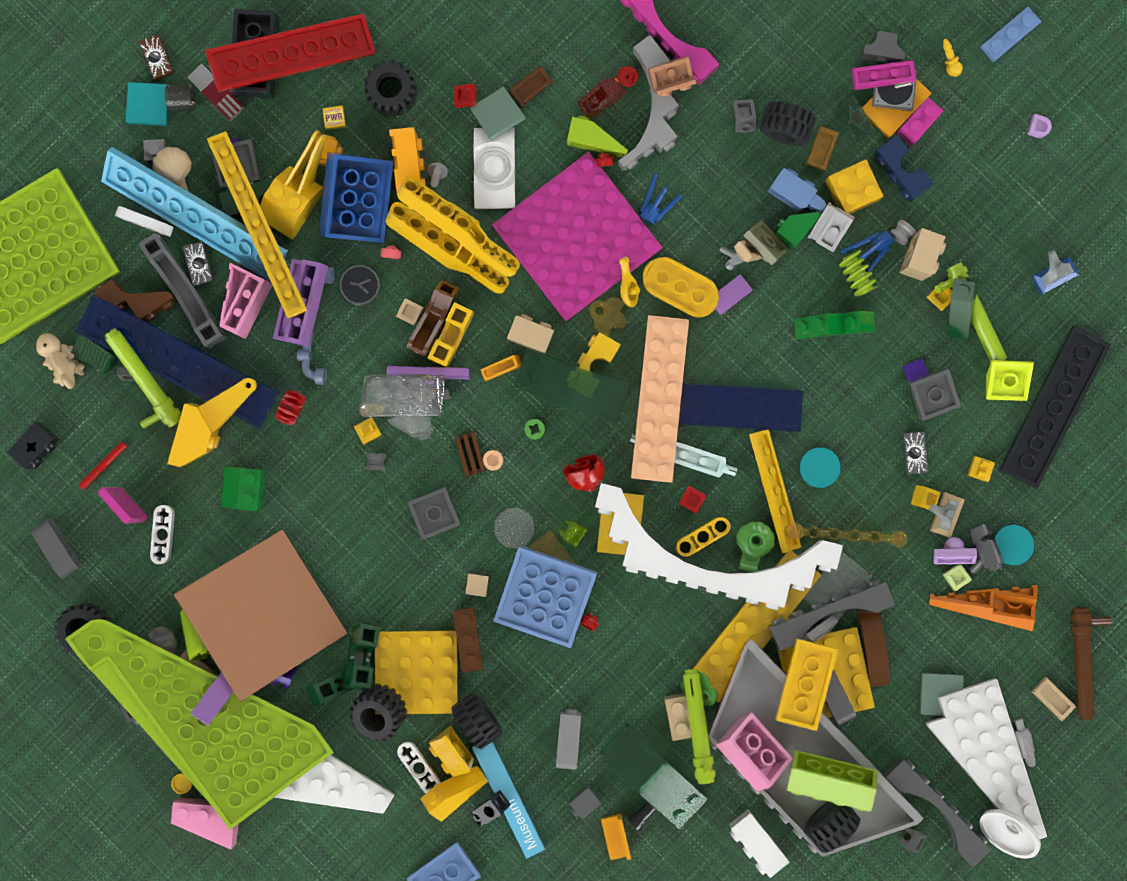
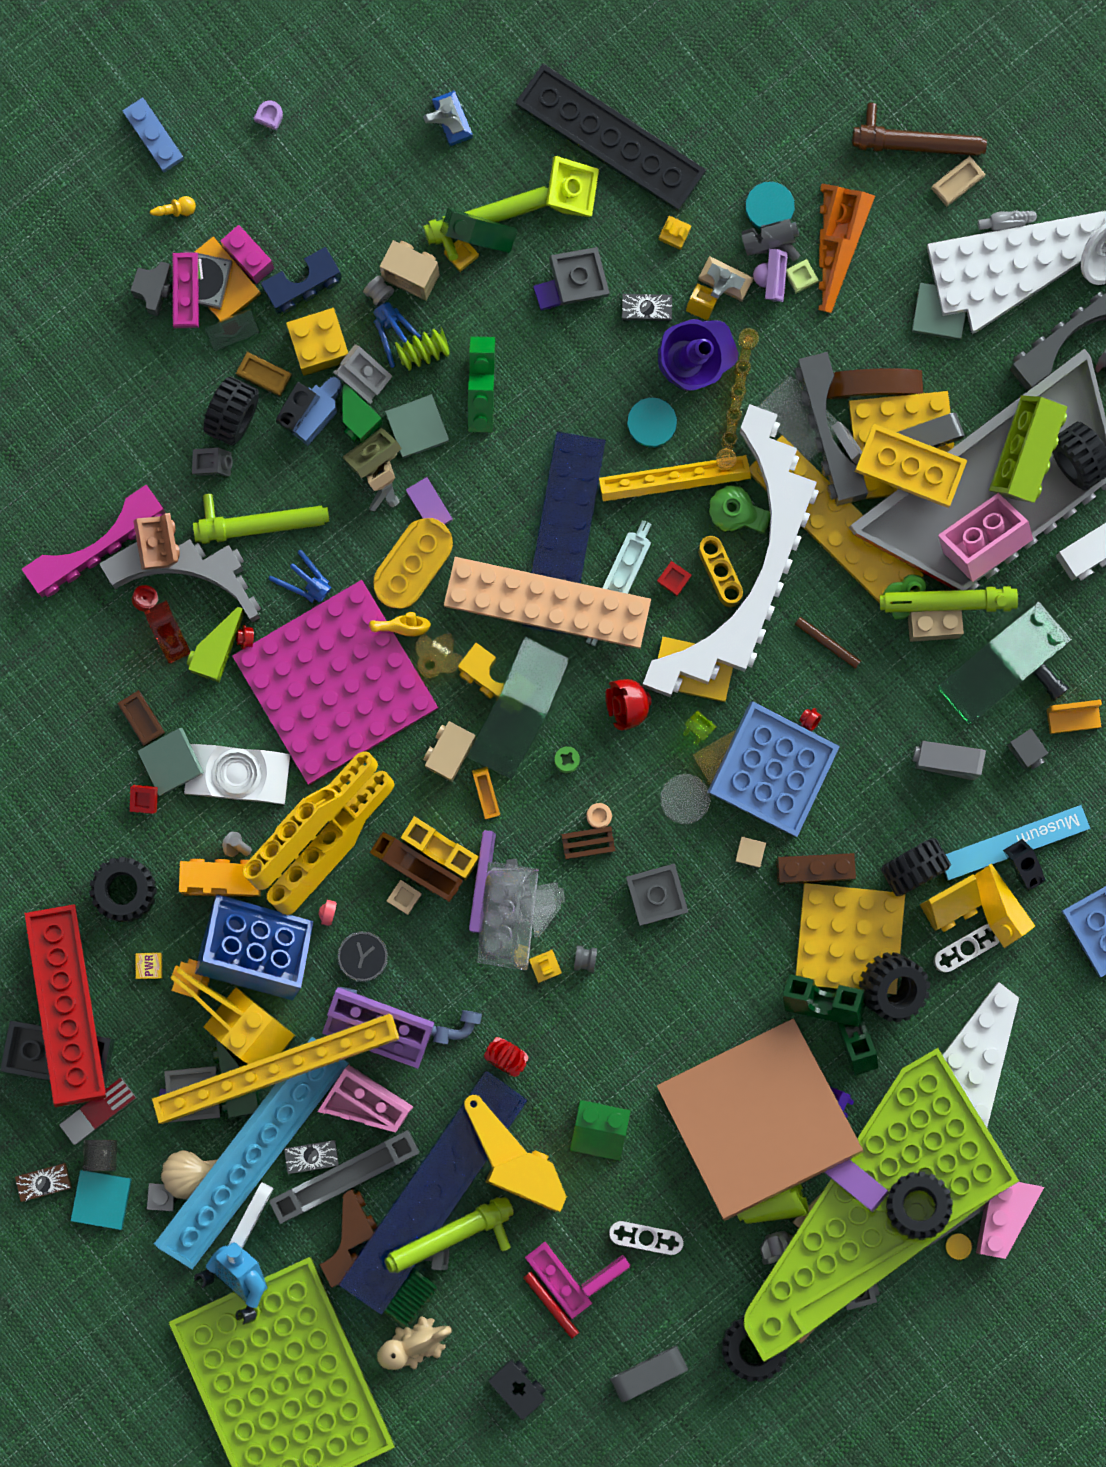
camera: 90 degrees left, 5 degrees down
none -> lime cylinder [193,494,329,544]
none -> dark azure torso [194,1242,268,1325]
none -> black leg [276,382,320,433]
none -> sand green tile [385,394,449,459]
none -> dark pink tile [525,1242,592,1319]
none -> dark purple piece [658,319,739,391]
none -> reddish brown bar [794,616,861,668]
none -> black tyre [886,1171,953,1240]

